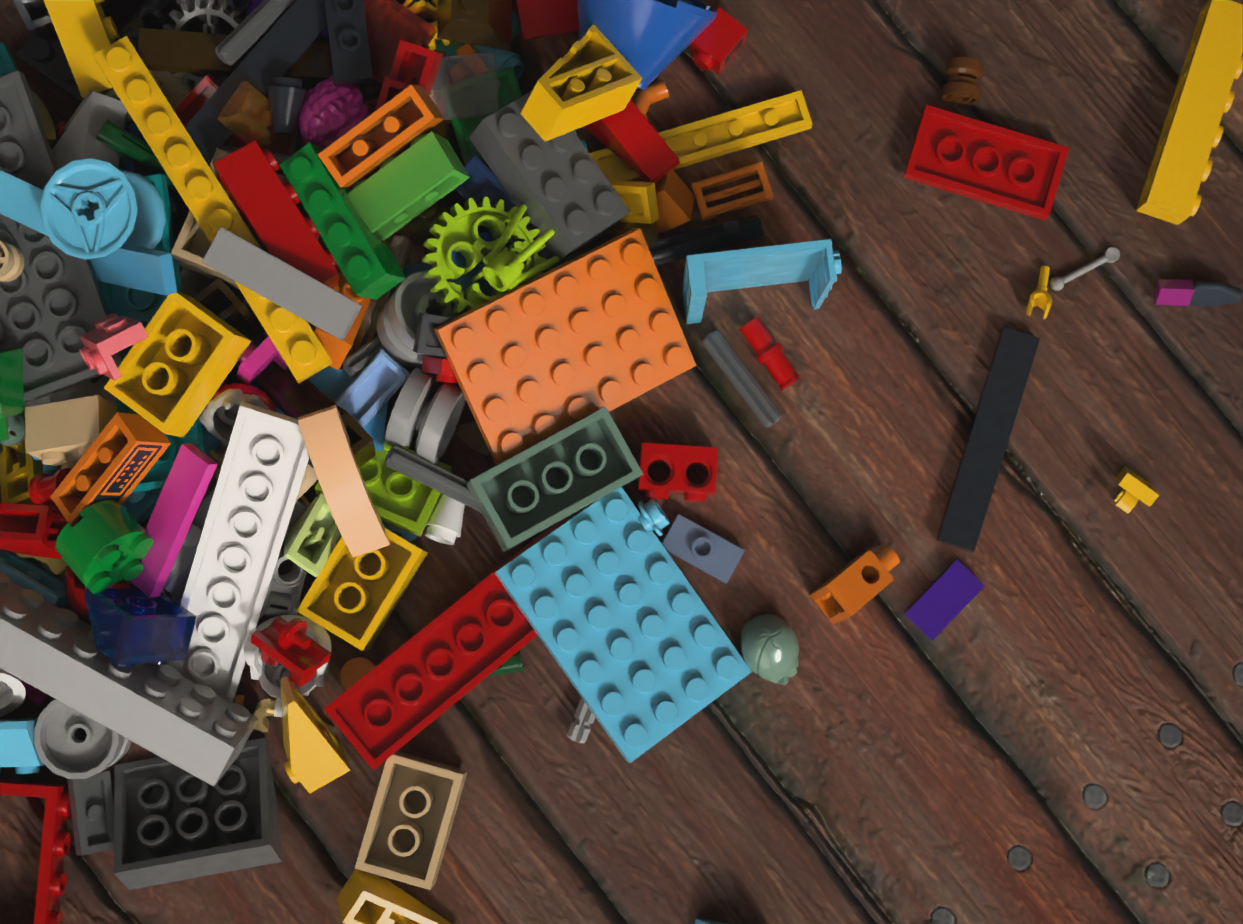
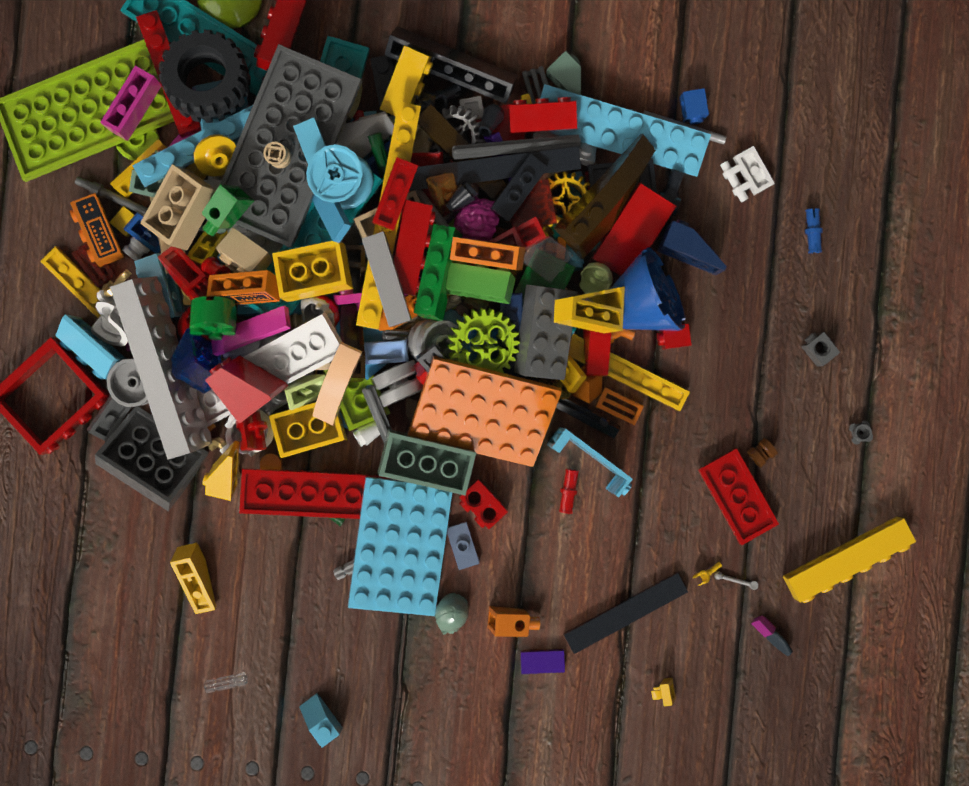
camera: 40 degrees right, 5 degrees up
coral bracket [79,313,148,380] -> none
tan brick [355,751,468,890] -> none
lime plant [483,204,560,292] -> none
medium azure plate [638,498,670,536] -> none
dark grey axle [702,330,782,428] -> none
none -> slope [205,355,288,424]
none -> red plate [372,157,418,231]
none -> yellowish green hair [579,262,613,294]

